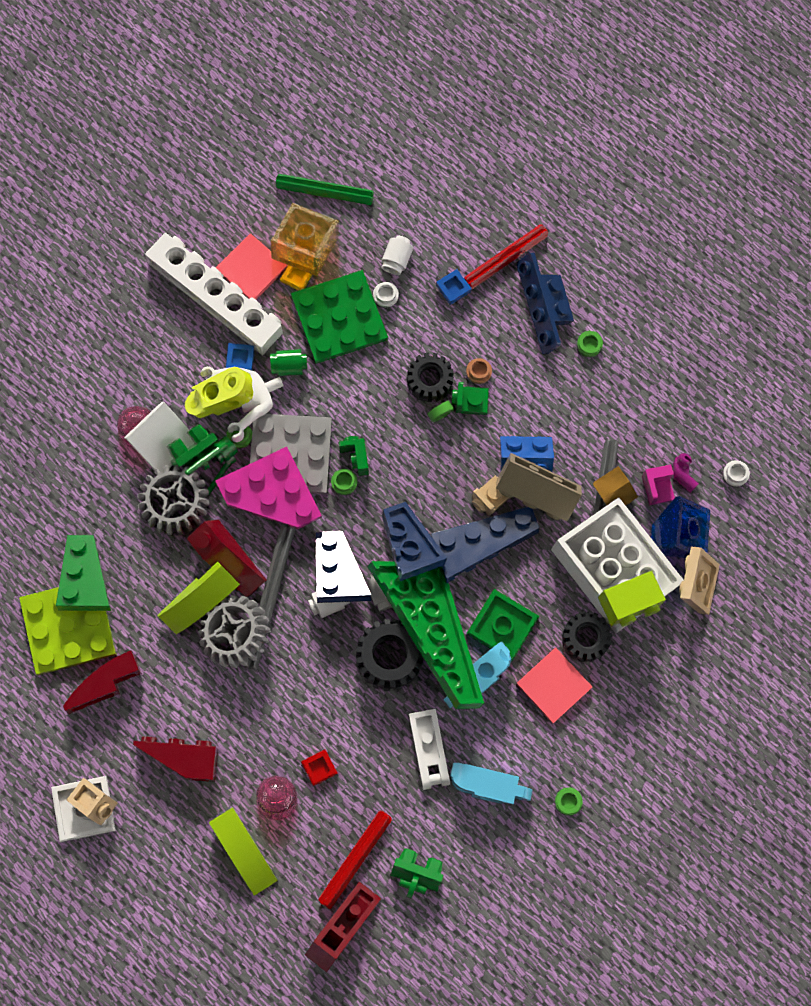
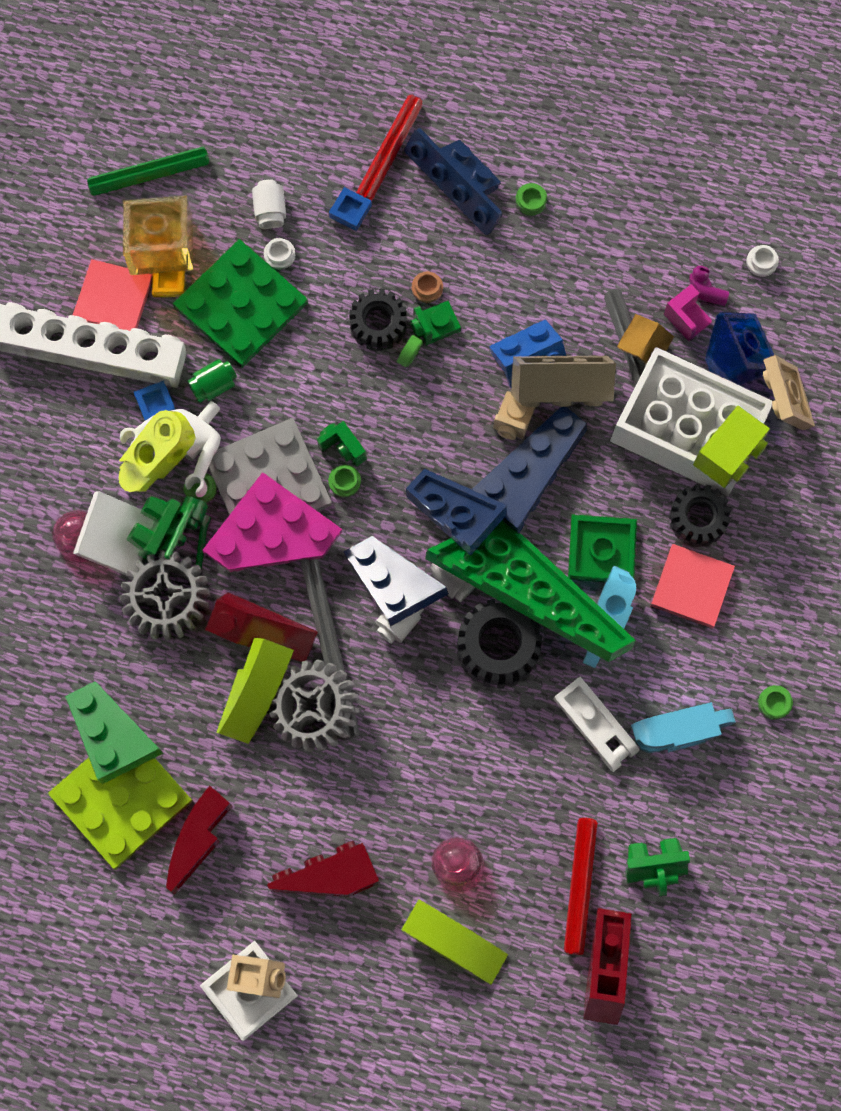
camera: 25 degrees left, 0 degrees up
red tile [301,749,338,787] -> none

